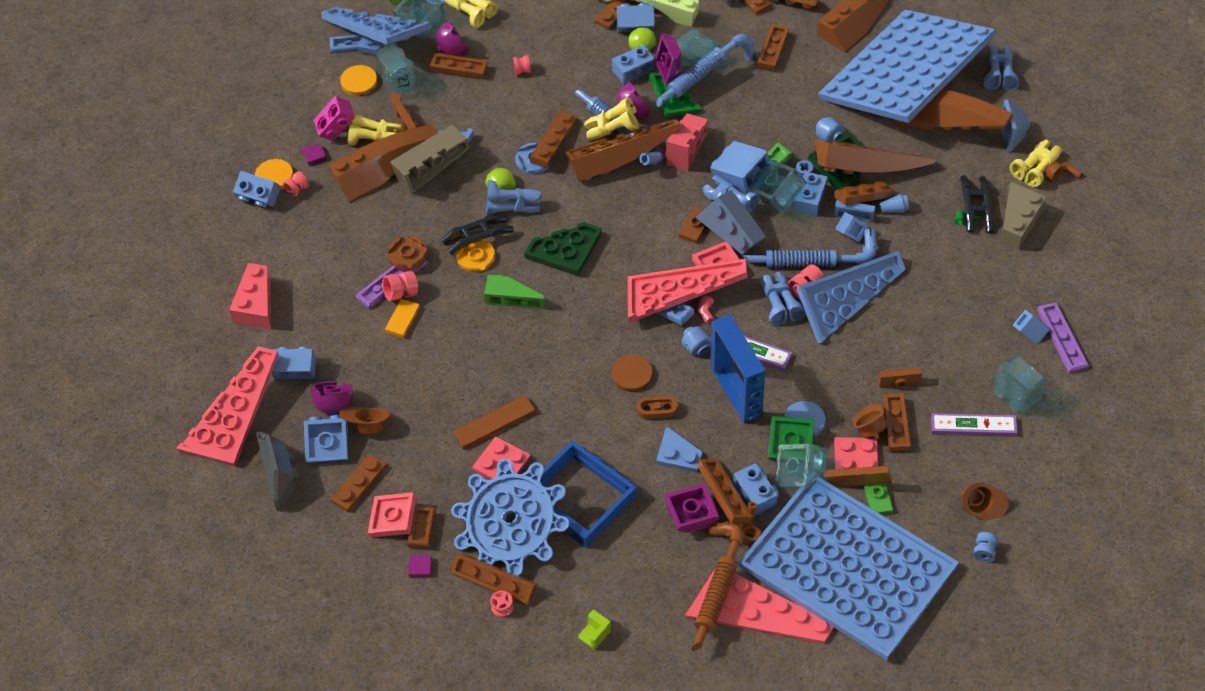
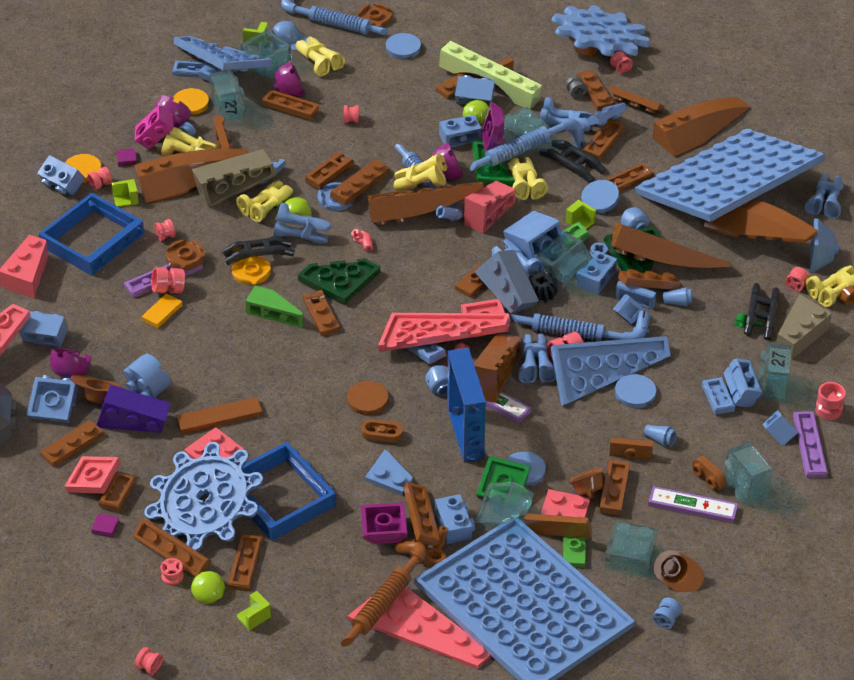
camera: 10 degrees right, 10 degrees down
none -> blue window [39,193,145,276]
none -> dark purple wedge [97,384,170,433]
none -> lime panel [112,179,139,207]
none -> medium blue brick [123,353,171,398]
none -> magenta cylinder [153,95,191,128]
none -> coral wheel [154,219,176,242]
none -> medium blue bush [179,122,196,137]
none -> lime hair [191,571,226,604]
none -> dark orange tile [228,534,263,591]
none -> light yellow piece [236,180,293,222]
none -> dark orange plate [302,290,340,336]
none -> dark orange plate [305,152,354,190]
none -> coral arm [351,229,374,252]
none -> dark orange wedge [474,333,521,402]
none -> light yellow piece [508,157,548,200]
none -> black gear [528,271,558,303]
none -> medium blue piece [539,97,593,132]
none -> black piece [539,140,607,183]
none -> lime panel [566,200,596,230]
none -> medium blue tile [581,180,620,214]
none -> medium blue wing [587,103,627,127]
none -> clear light blue brick [604,520,658,577]
none -> dark orange tile [605,163,654,192]
none -> medium blue tile [615,374,656,408]
none -> medium blue cone [644,424,677,447]
none -> dark orange plate [692,456,727,491]
none -> medium blue plate [702,377,735,415]
none -> medium blue brick [724,358,762,407]
none -> clear light blue brick [758,343,791,402]
none -> coral wheel [785,267,809,292]
none -> coral wheel [815,382,846,420]

